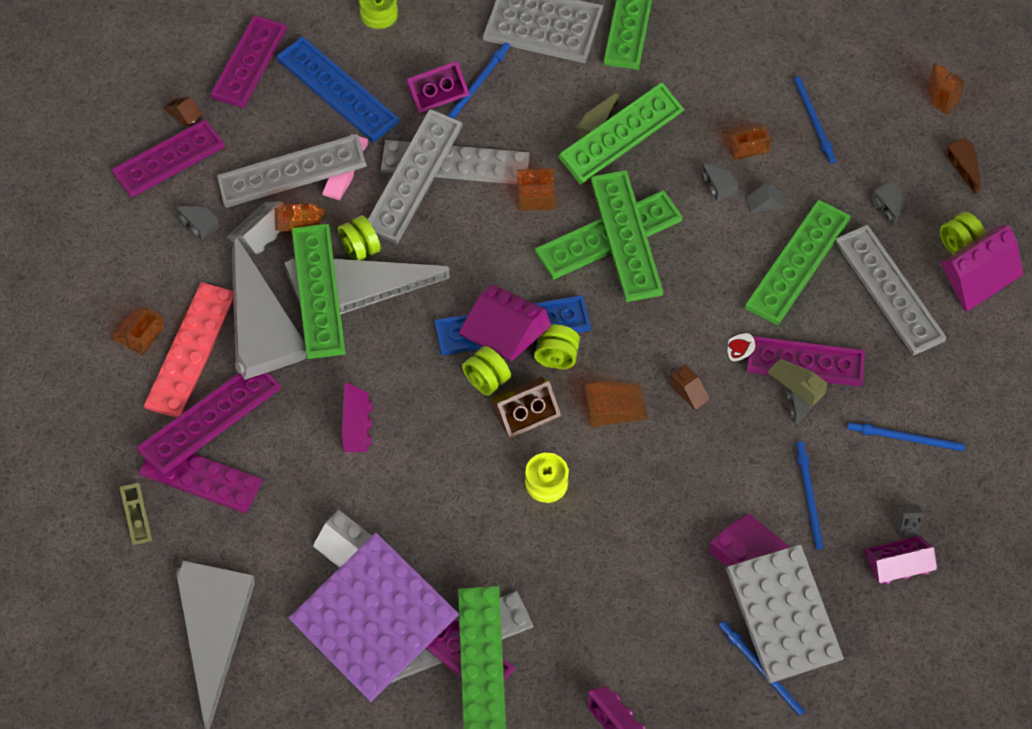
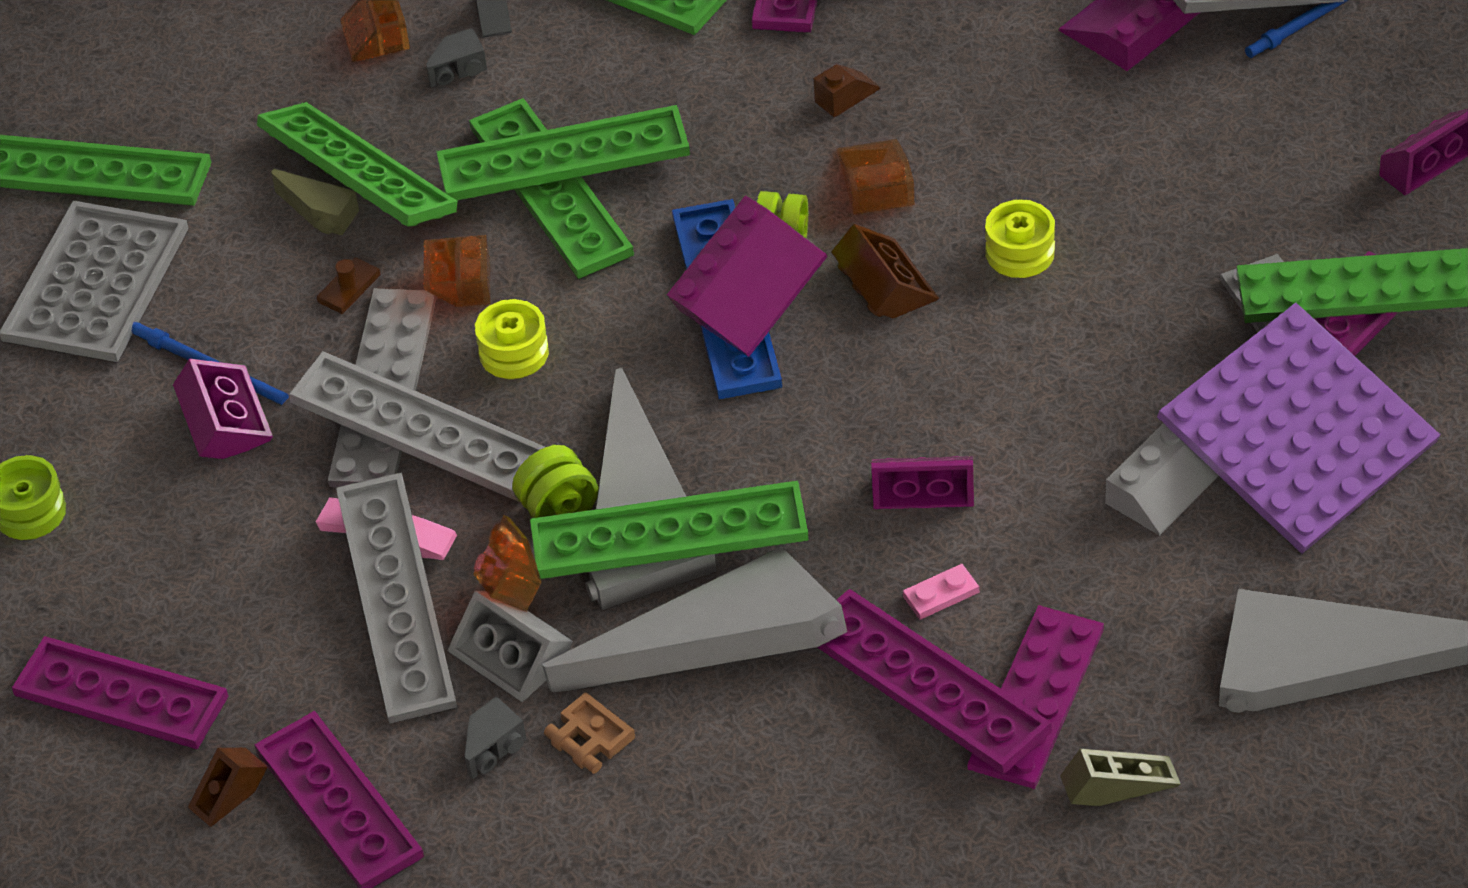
camera: 85 degrees left, 10 degrees down
clear orange slope [111,307,165,355] -> none
coral plate [144,282,234,418] -> none
blue plate [276,37,400,143] -> none
lime wheel [462,346,511,396] -> none
sticker [727,333,755,361] -> none
none -> reddish brown tile [316,257,381,314]
none -> neon yellow wheel [475,299,549,379]
none -> medium nougat plate [544,692,635,774]
none -> bright pink plate [903,564,979,620]

